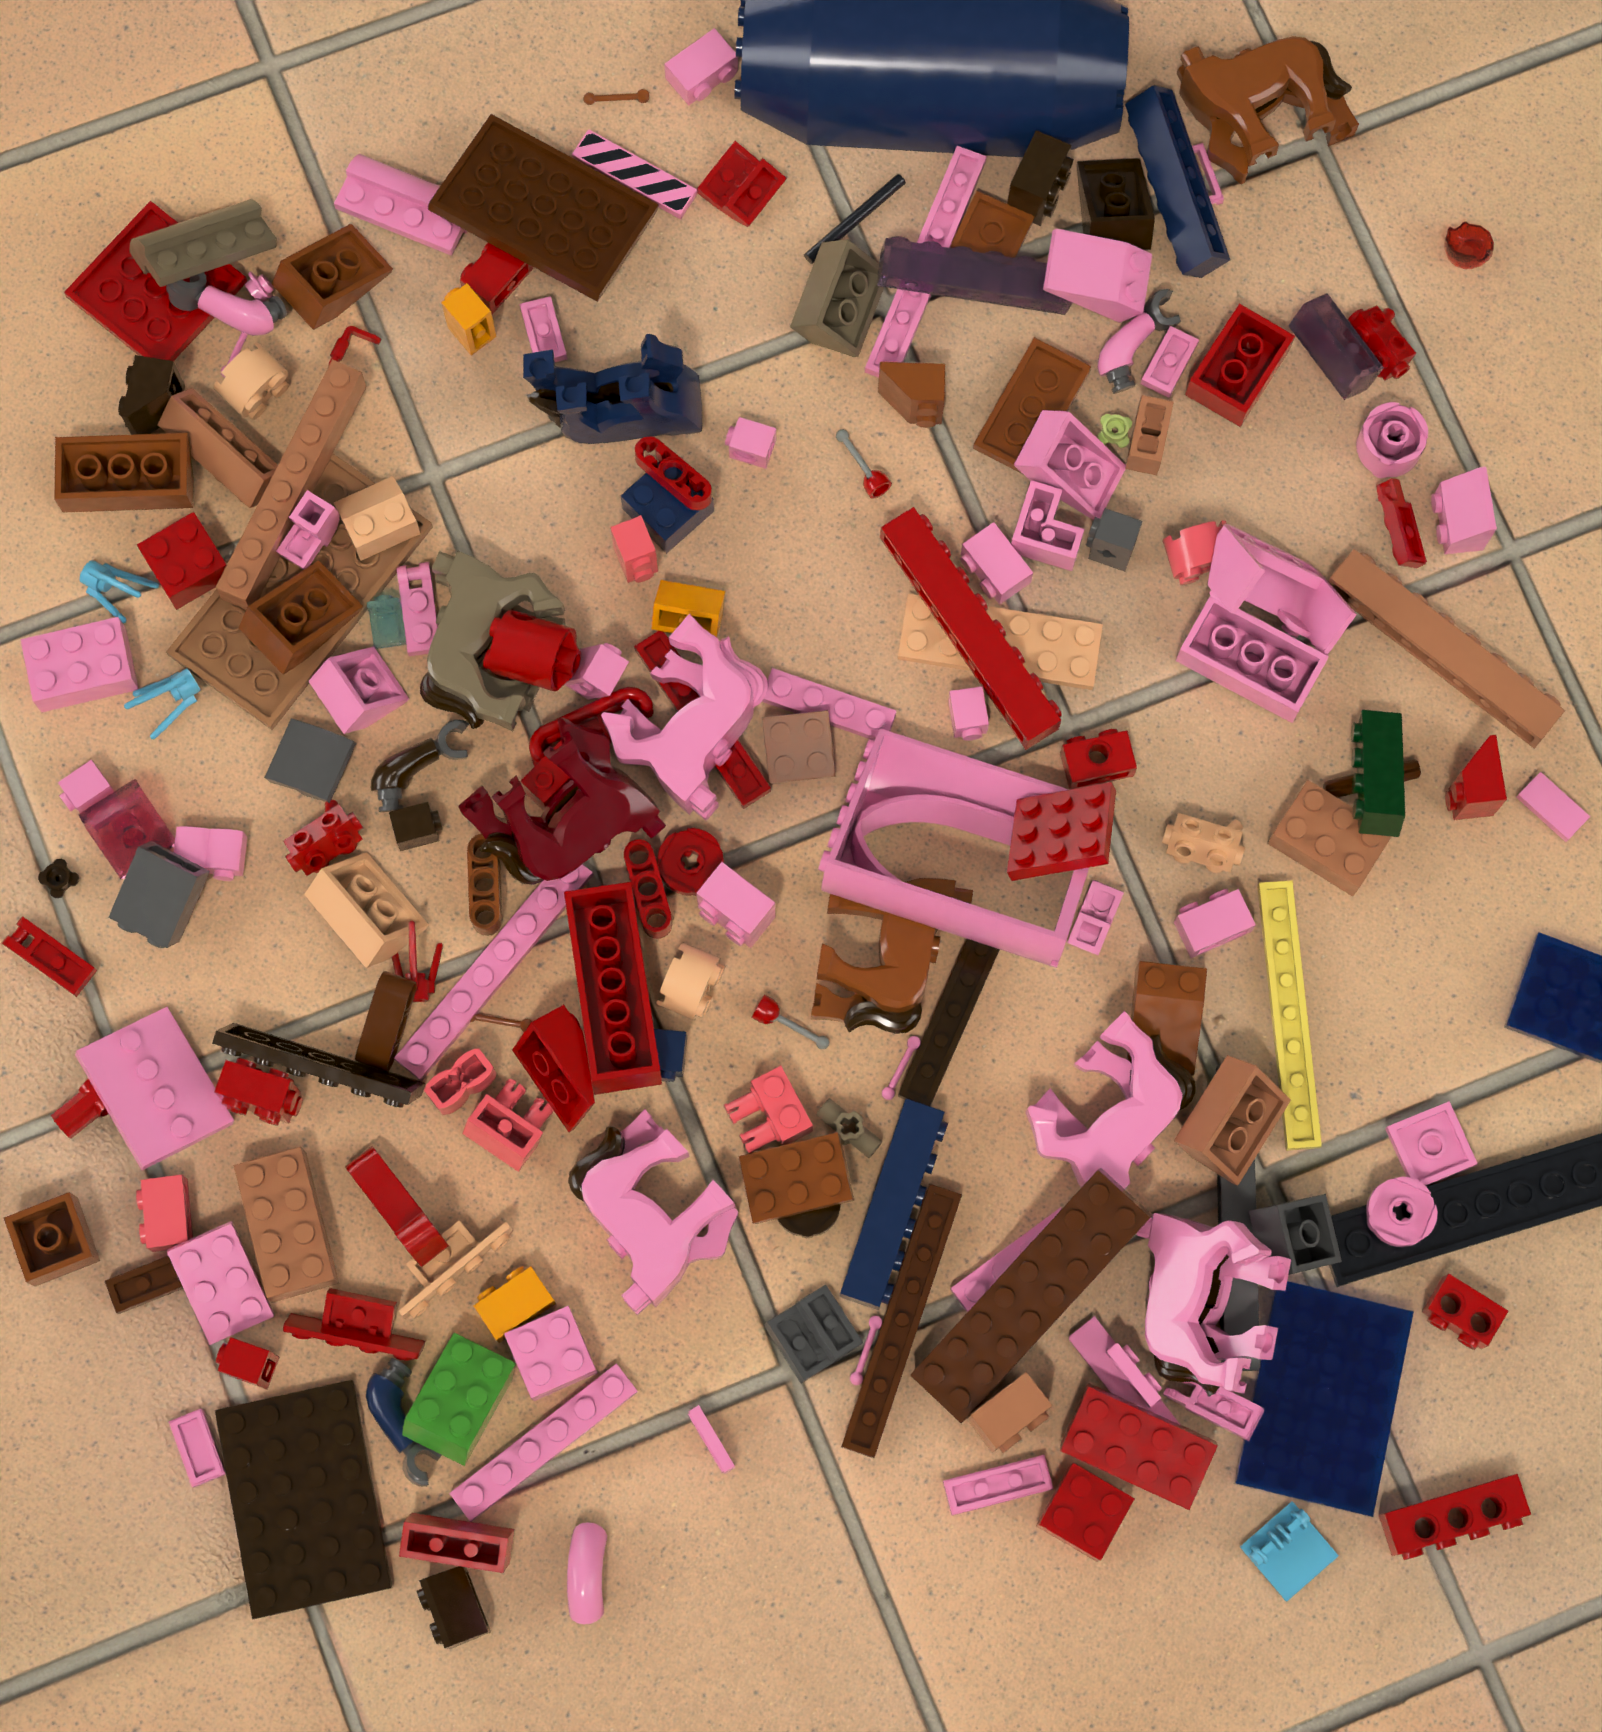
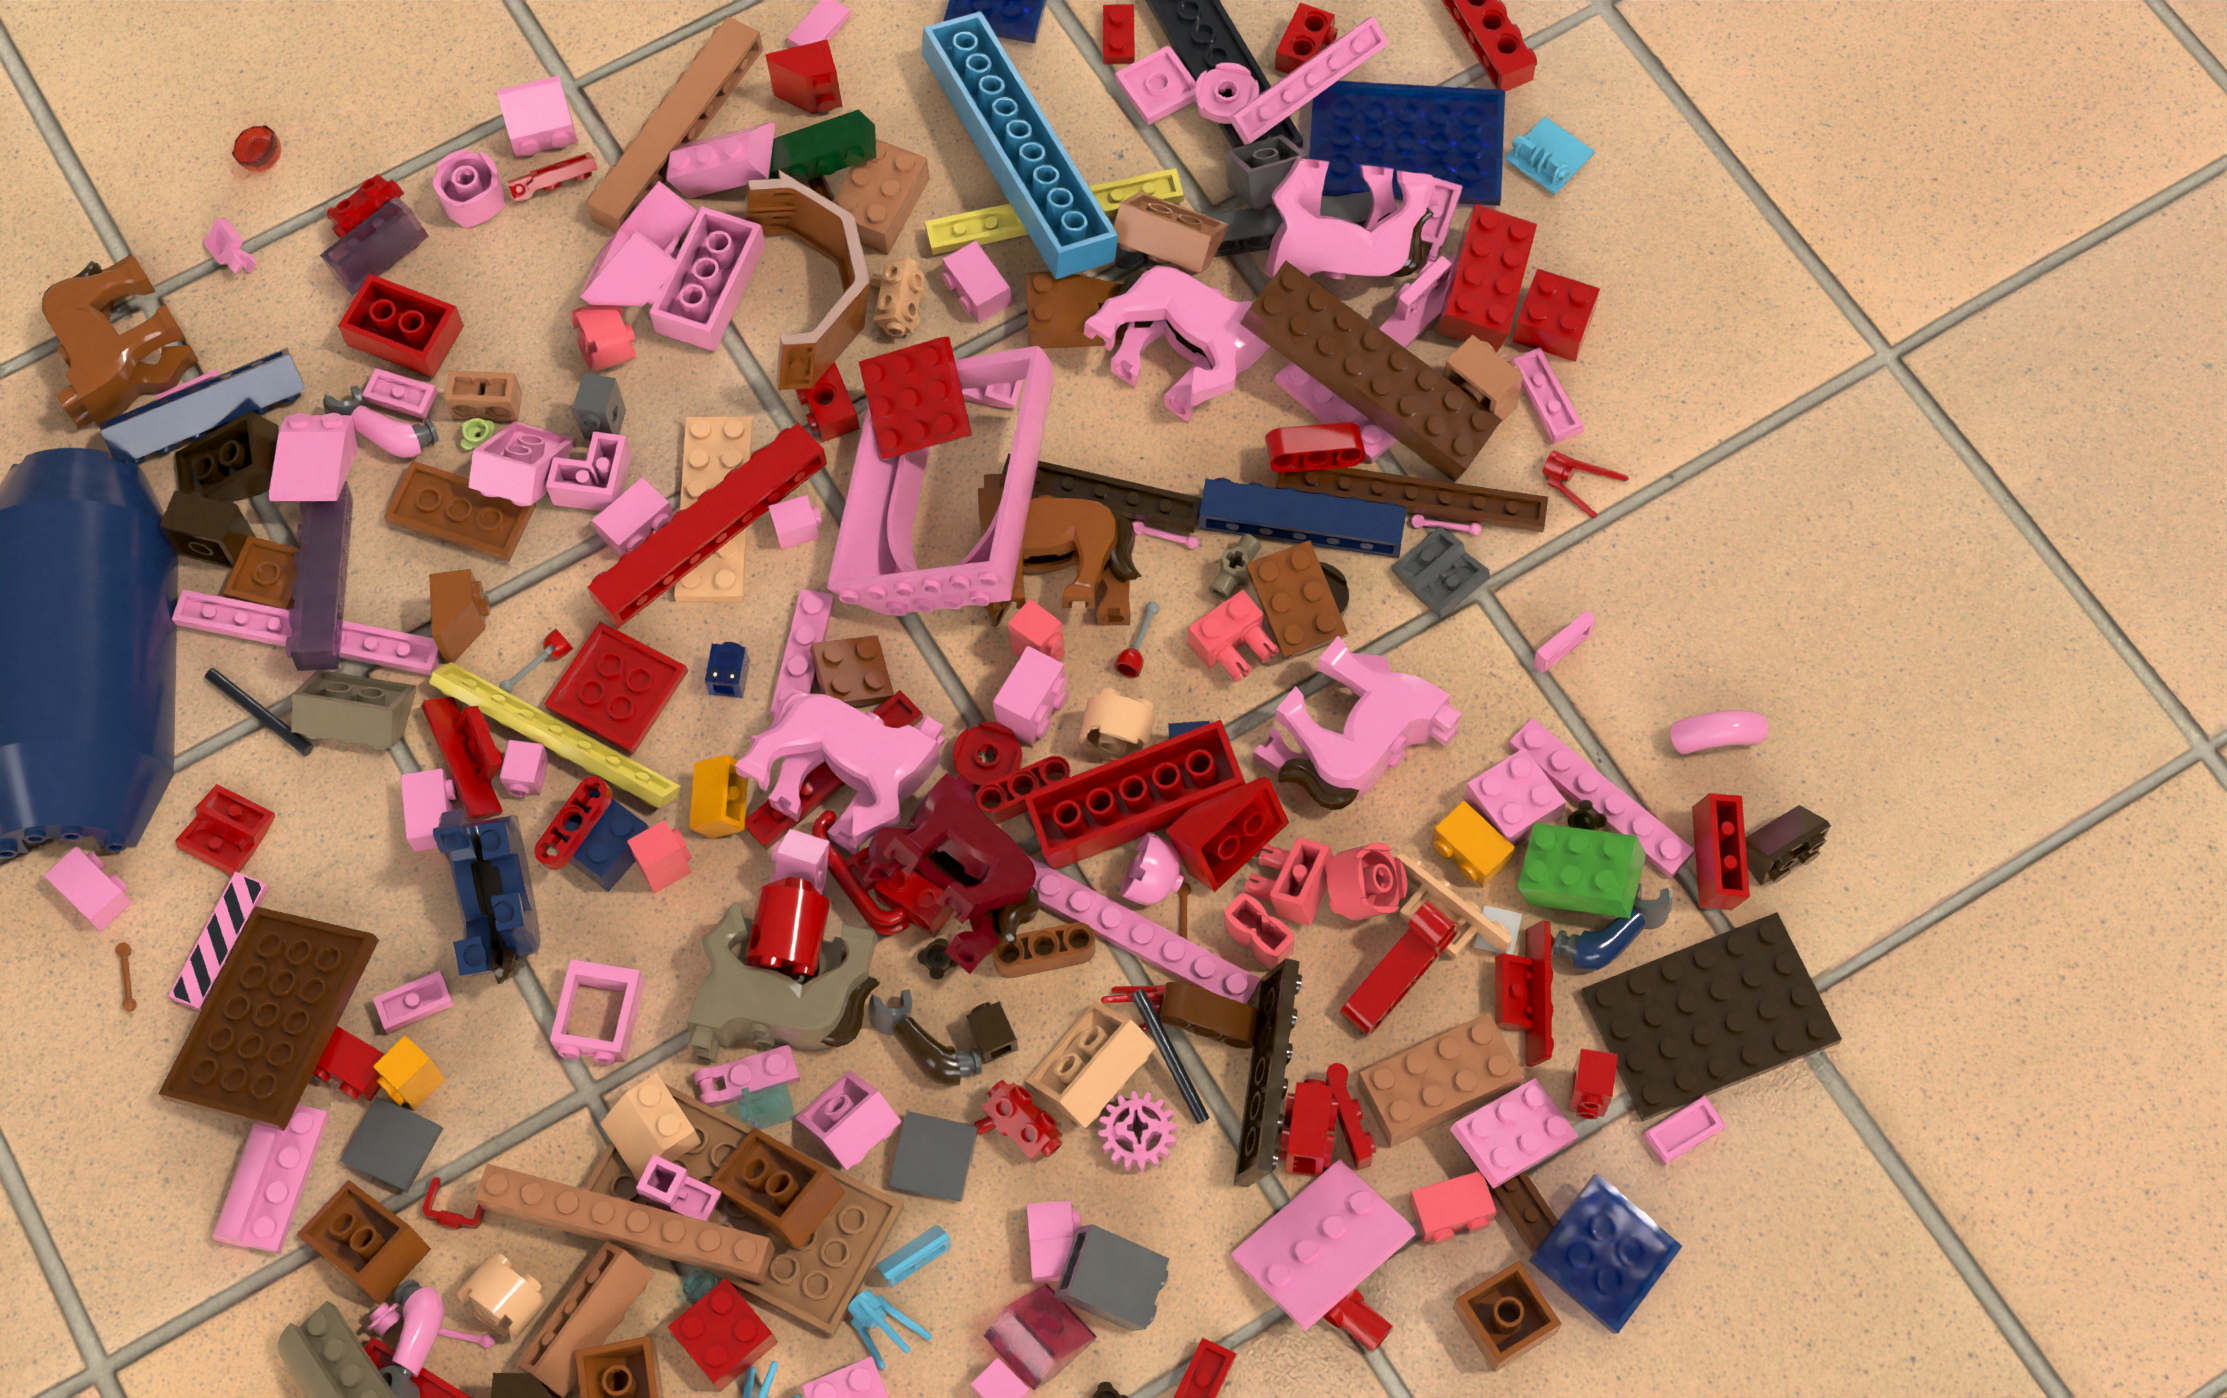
camera: 95 degrees left, 10 degrees down
none -> bright pink plate [203,219,257,273]
none -> dark grey slope [340,1097,444,1193]
none -> bright pink brick [401,768,457,852]
none -> red bracket [421,697,503,819]
none -> light yellow plate [429,662,680,809]
none -> red plate [544,621,688,755]
none -> bright pink window [550,959,645,1065]
none -> bright pink slope [666,122,775,199]
none -> clear light blue plate [683,1269,718,1305]
none -> clear blue brick [705,642,750,698]
none -> dark orange panel [745,170,870,390]
none -> medium azure slope [877,1225,952,1287]
none -> dark brown plate [917,938,958,980]
none -> dark azure brick [922,11,1118,280]
none -> coral brick [1008,599,1065,662]
none -> bright pink gear [1098,1091,1177,1173]
none -> red plate [1103,4,1135,64]
none -> bright pink cylinder [1120,832,1184,905]
none -> black bar [1131,988,1210,1125]
none -> bright pink plate [1228,16,1389,145]
none -> red beam [1265,422,1366,473]
none -> coral brick [1325,843,1407,920]
none -> red plate [1325,1063,1376,1171]
none -> white sticker [1474,905,1522,955]
none -> clear blue plate [1528,1173,1683,1334]
none -> red plant [1542,450,1629,518]
none -> dark brown plate [1567,800,1607,831]

